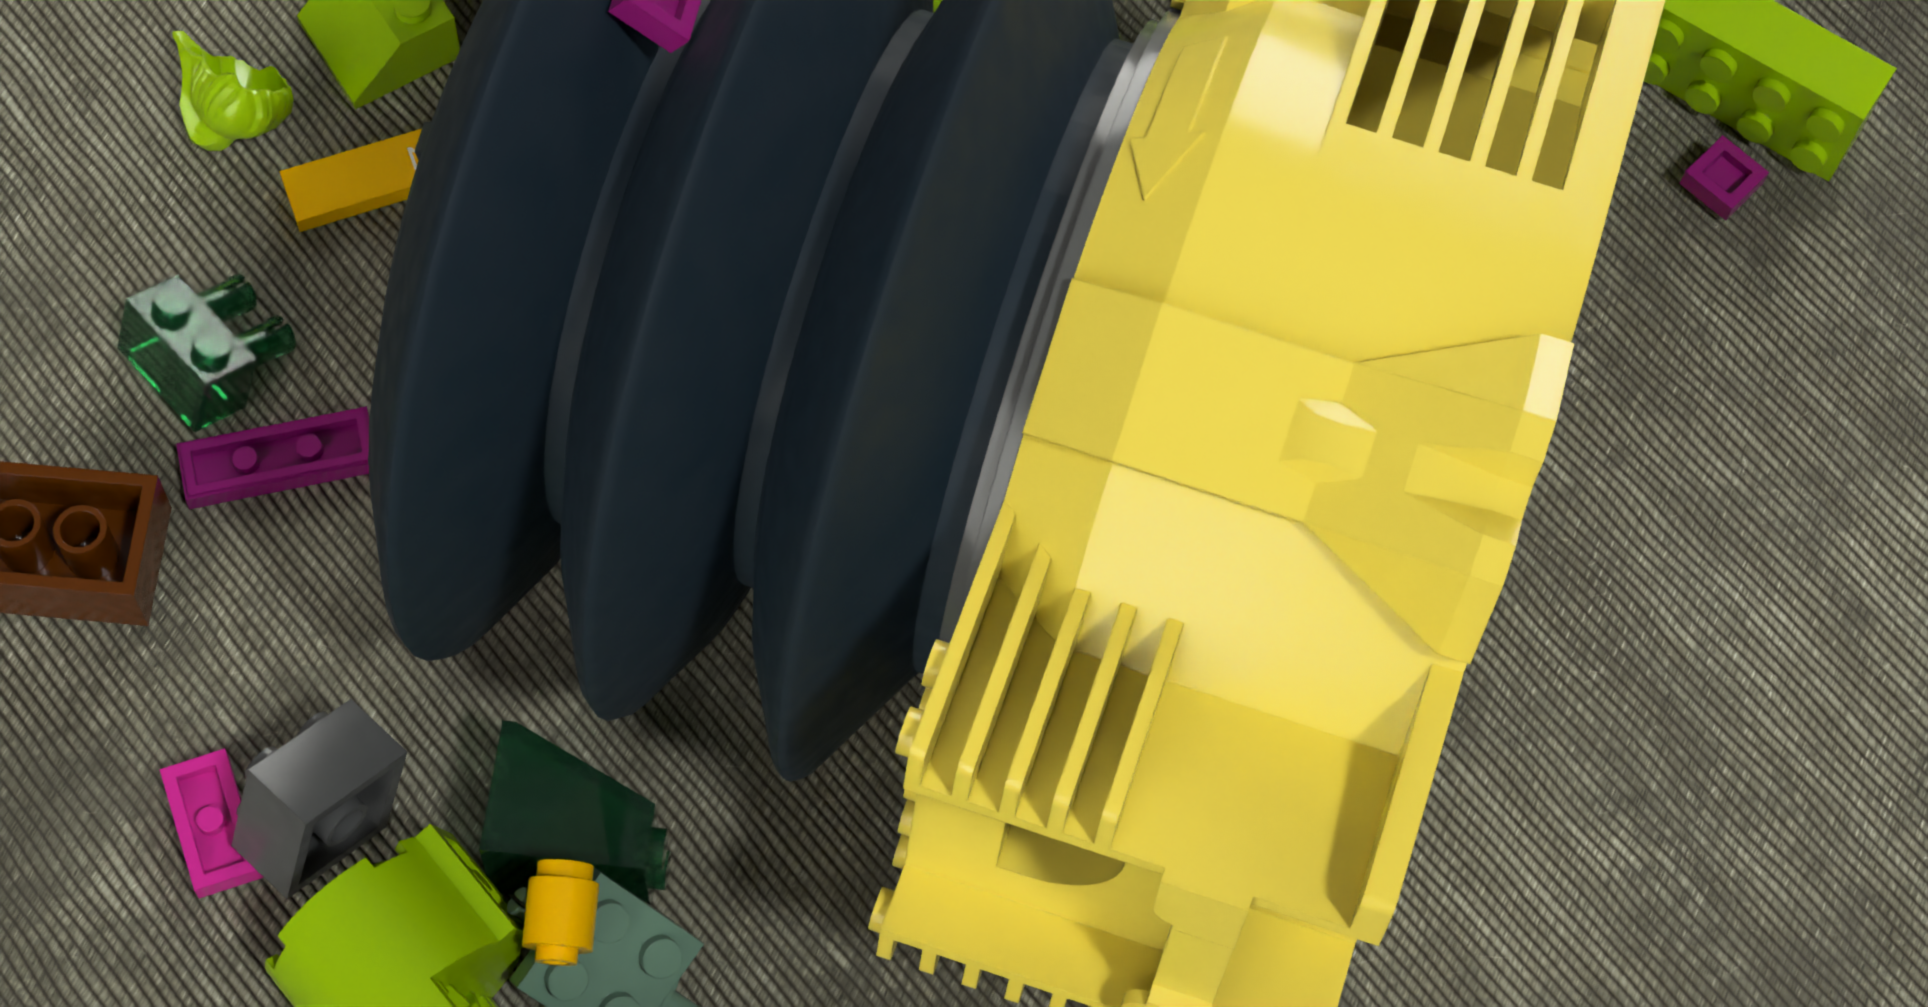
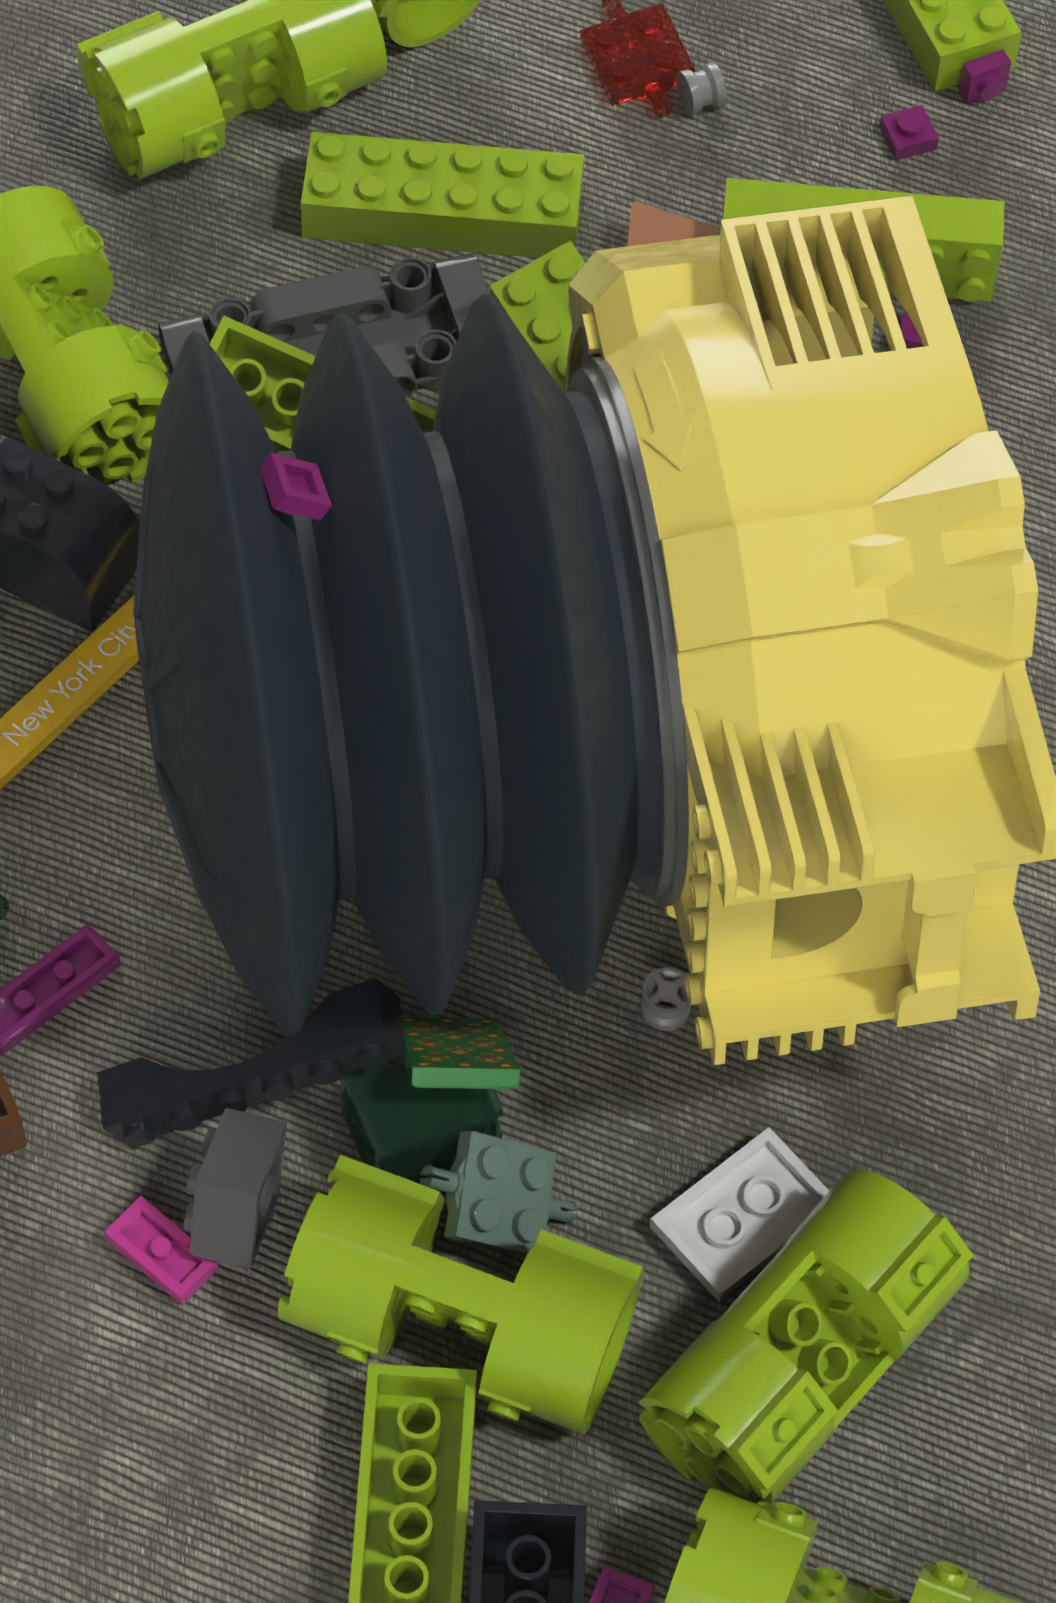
camera: 25 degrees left, 5 degrees down
yellow brick [522,859,599,966] -> none
none -> black arch [97,978,407,1146]
none -> green tile [402,1017,520,1089]

